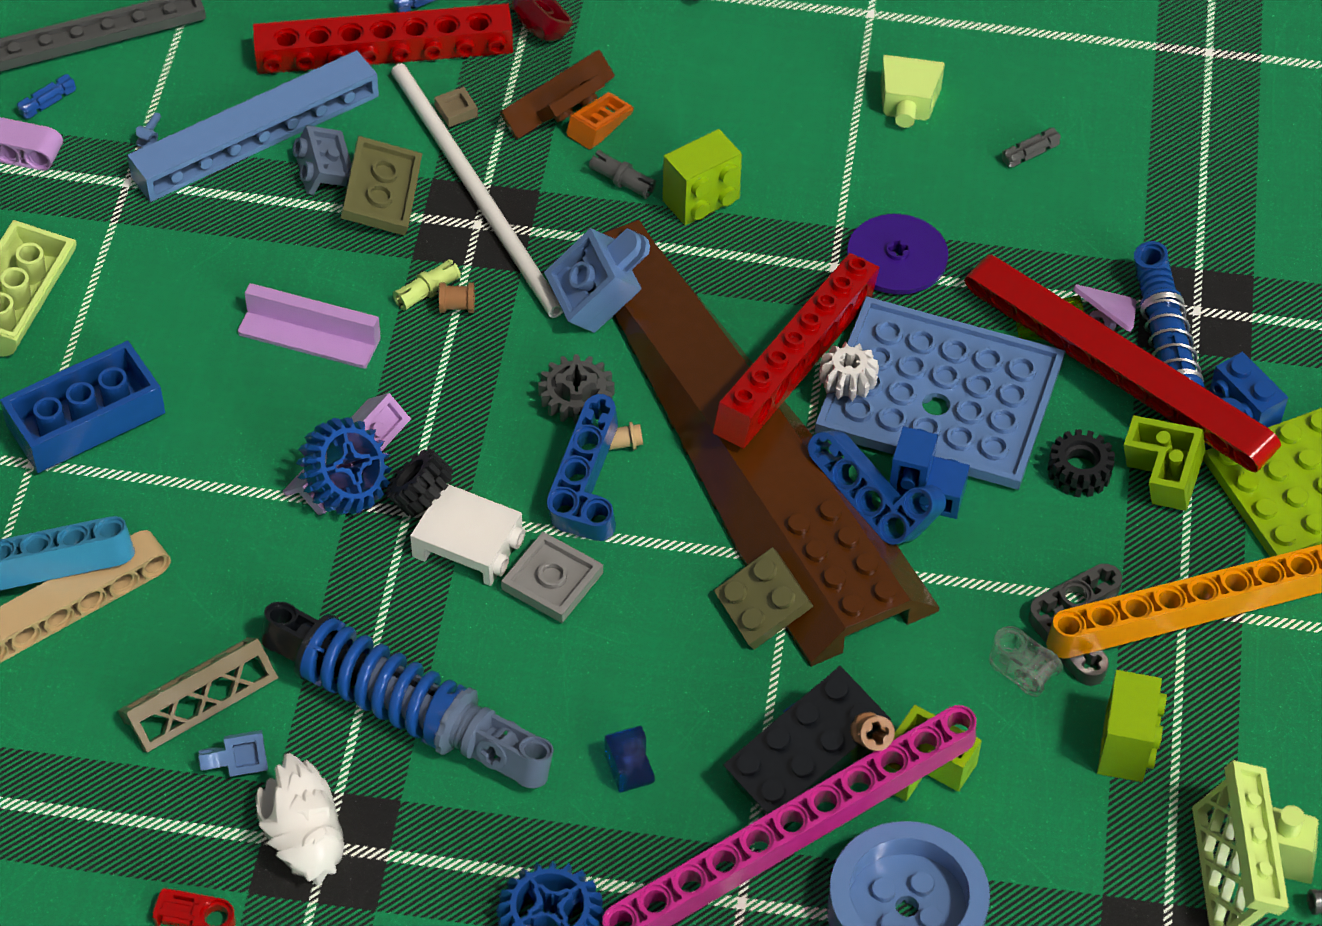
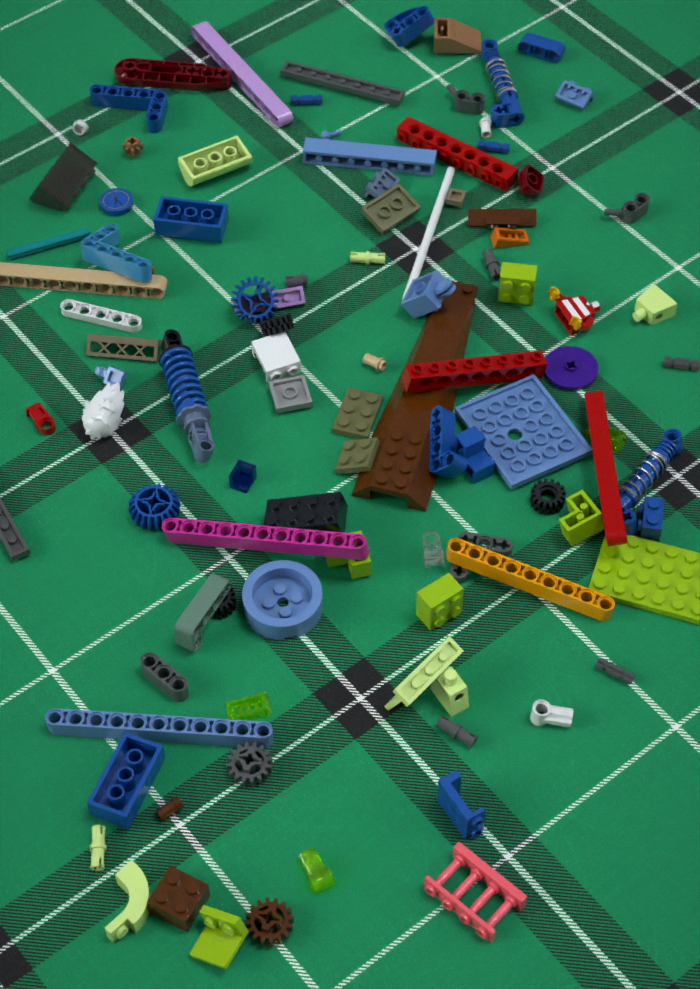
camera: 45 degrees right, 0 degrees up
lavender panel [238,283,381,369] -> none
medium nougat bush [439,282,475,313] -> none
dark grey gear [538,354,615,424] -> none
blue beam [547,394,618,541] -> none
white gear [819,341,879,402] -> none
medium nougat bush [850,712,895,751] -> none
lavender piece [1073,284,1137,332] -> none
none -> white beam [60,299,142,333]
none -> dark grey pin [286,273,308,287]
none -> olive plate [332,387,383,439]
none -> red torso [547,287,600,336]

